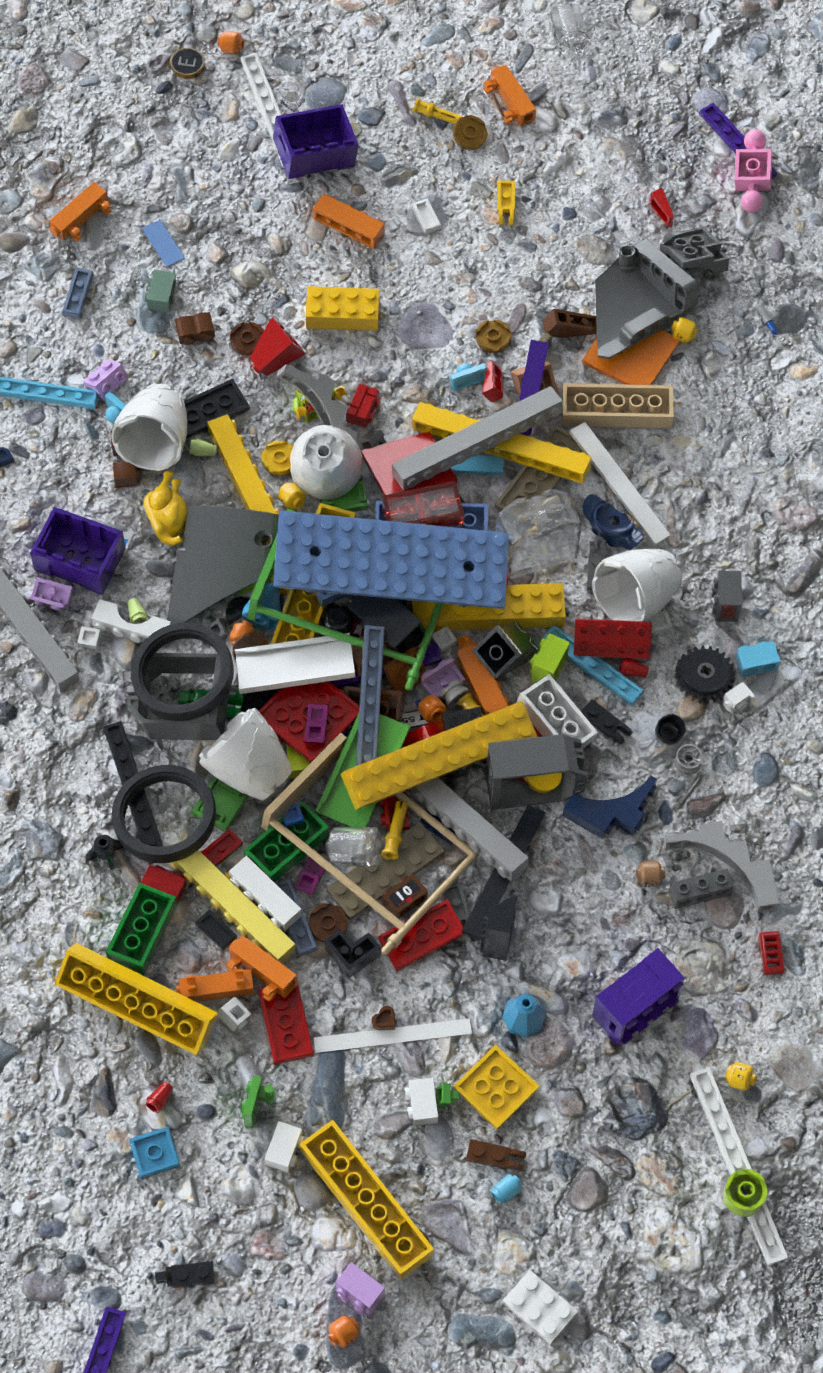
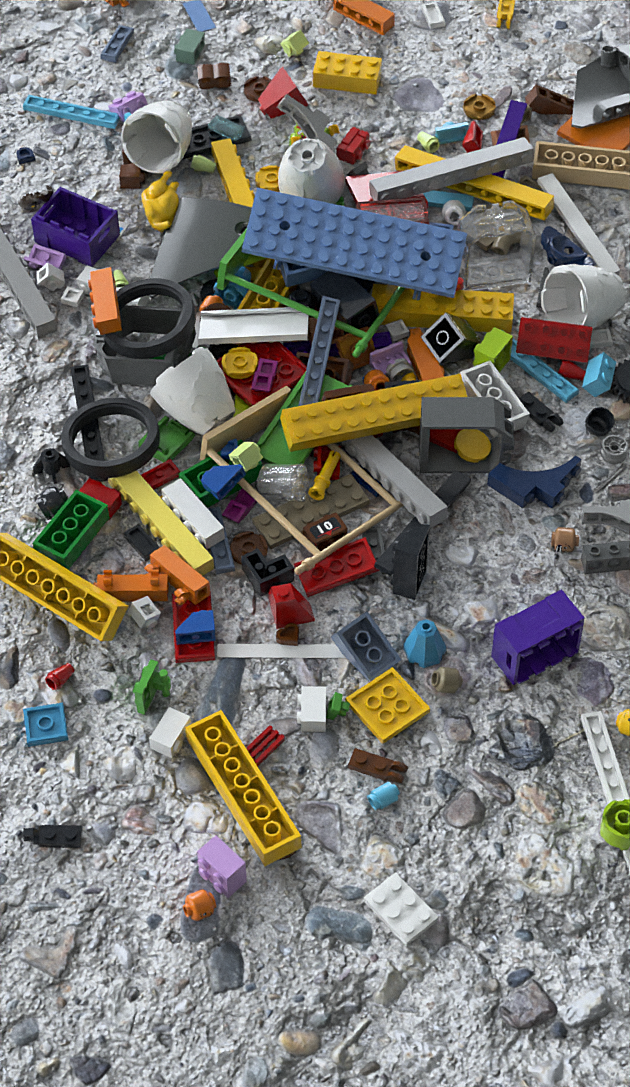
camera: 10 degrees right, 10 degrees down
none -> dark brown animal [18,185,53,211]
none -> black piece [35,487,69,520]
none -> white brick [37,263,65,291]
none -> orange brick [88,267,122,335]
none -> blue slope [175,610,216,645]
none -> blue slope [200,464,246,501]
none -> clear light blue tile [208,115,245,141]
none -> yellow tile [222,347,258,379]
none -> yellowish green brick [228,442,263,471]
none -> red tile [246,725,285,767]
none -> red slope [268,583,315,629]
none -> yellowish green brick [280,30,309,57]
none -> reddish brown hinge [321,384,375,401]
none -> sand blue slope [331,611,401,682]
none -> yellowish green cone [417,132,440,153]
none -> dark tan head [431,667,463,694]
none -> white plant [442,200,466,225]
none -> medium azure brick [582,352,616,397]

